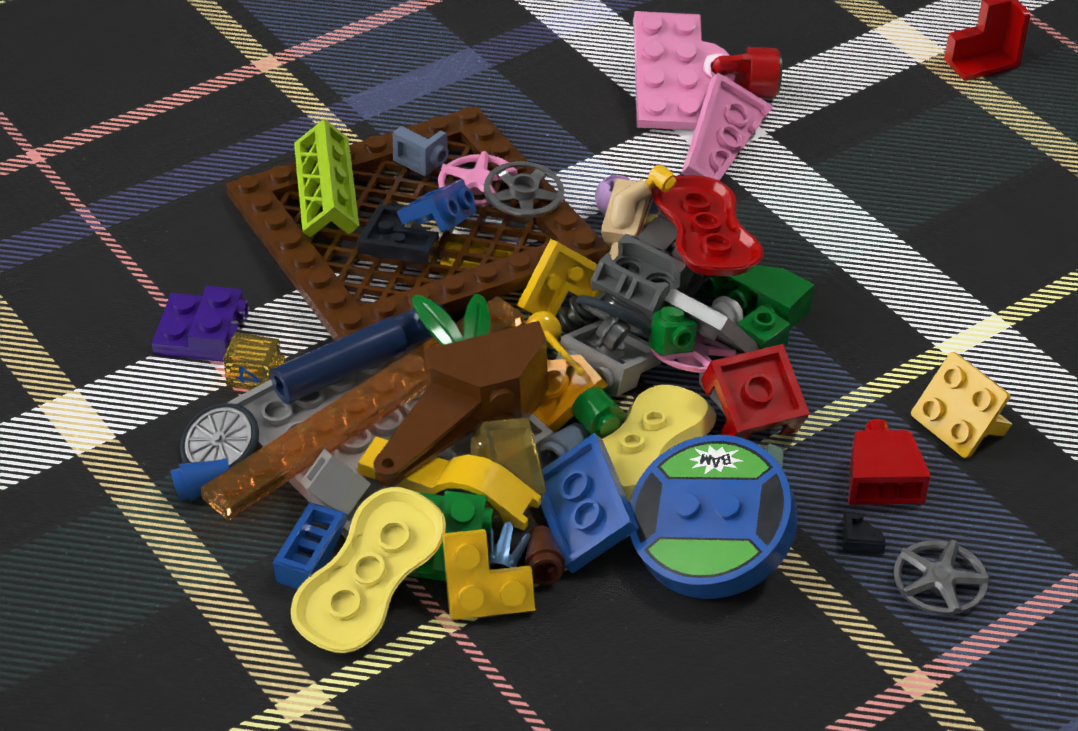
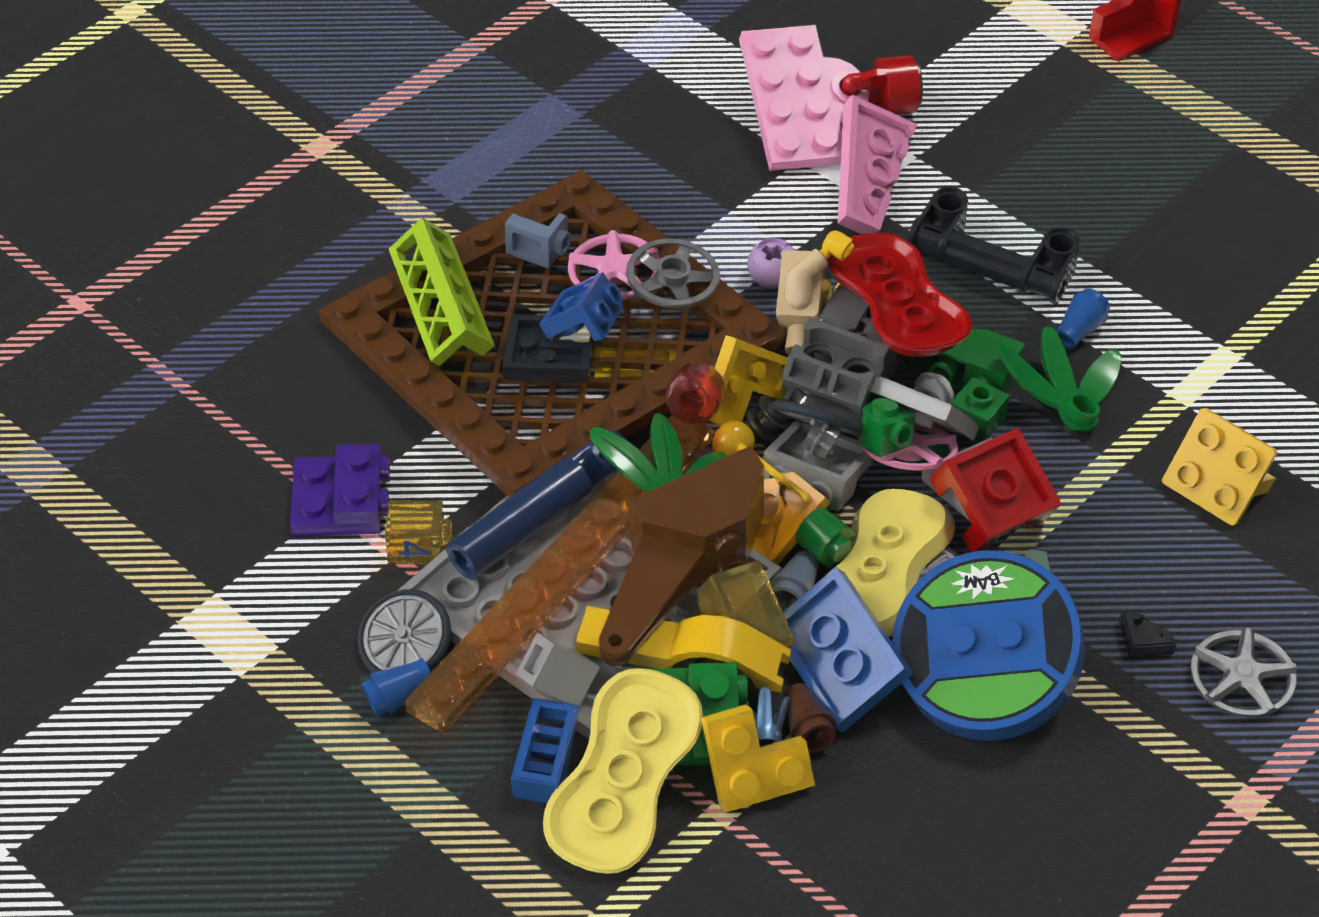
camera: 10 degrees left, 5 degrees up
red torso [848,419,930,505] -> none
none -> clear red head [665,362,725,424]
none -> black piece [907,186,1080,305]
none -> green plant [997,326,1122,432]
none -> blue cone [1056,289,1110,349]

